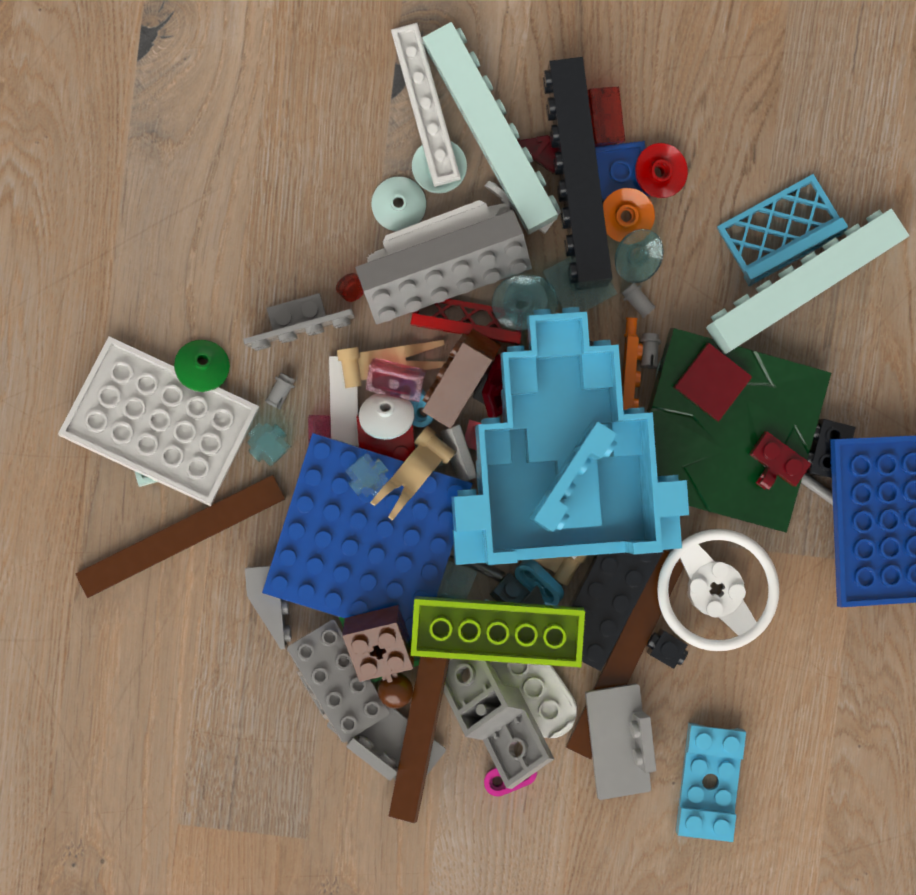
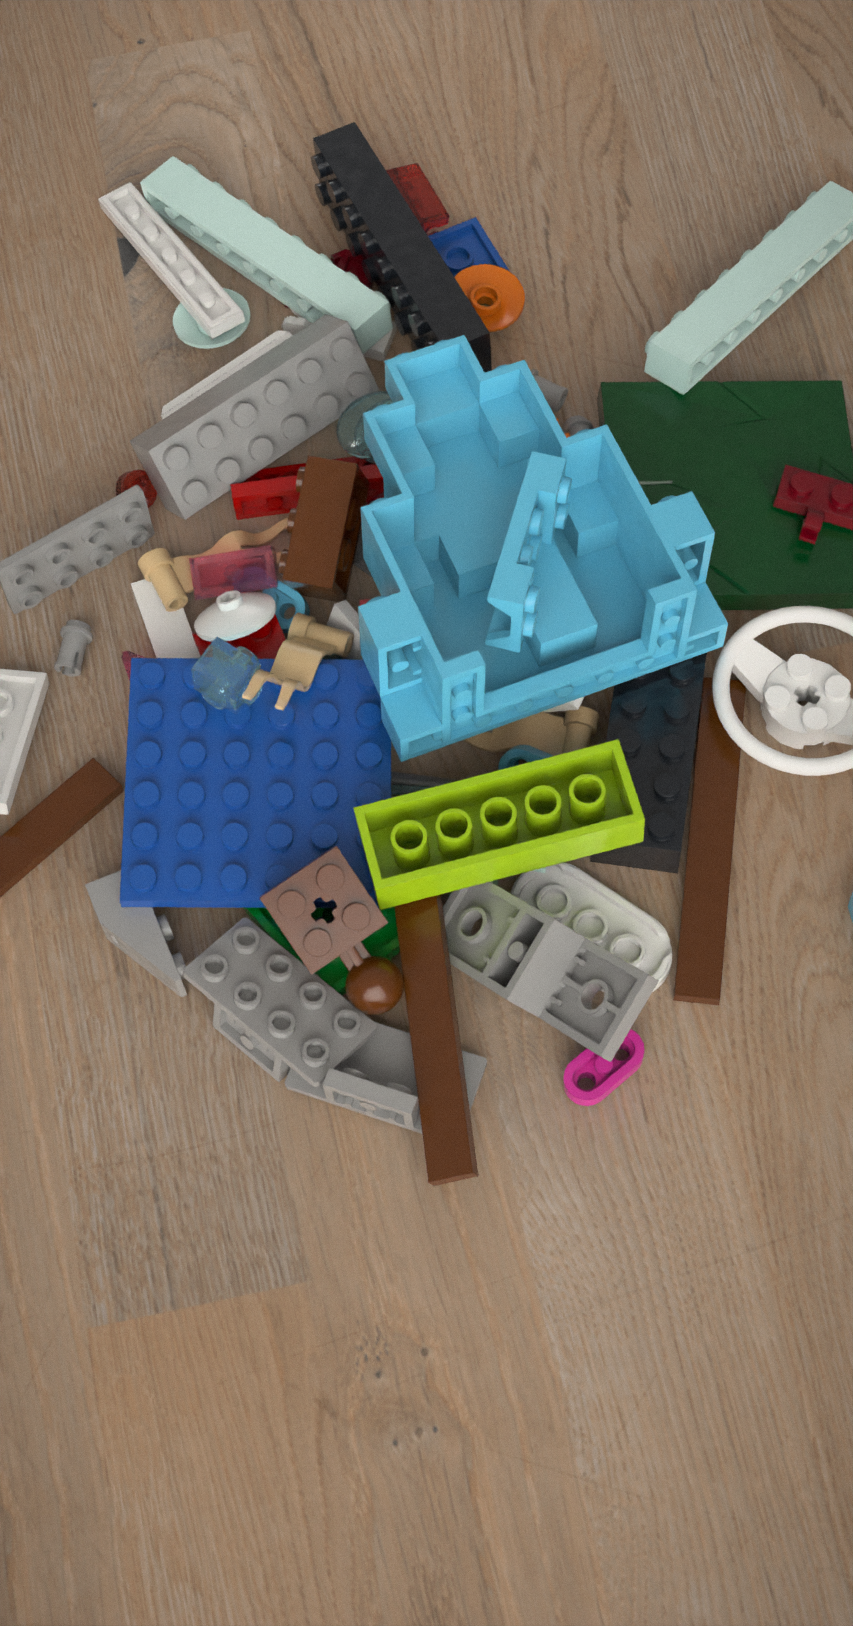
camera: 15 degrees left, 25 degrees down
clear light blue brick [247,423,292,466] -> none
light aqua dish [371,177,426,231] -> none
light grey bracket [585,683,656,800] -> none
clear light blue dish [615,229,664,283] -> none
red dish [635,143,688,198] -> none
black brick [646,628,688,669] -> none
dark red tile [673,343,752,421] -> none
medium azure fence [717,174,848,286] -> none

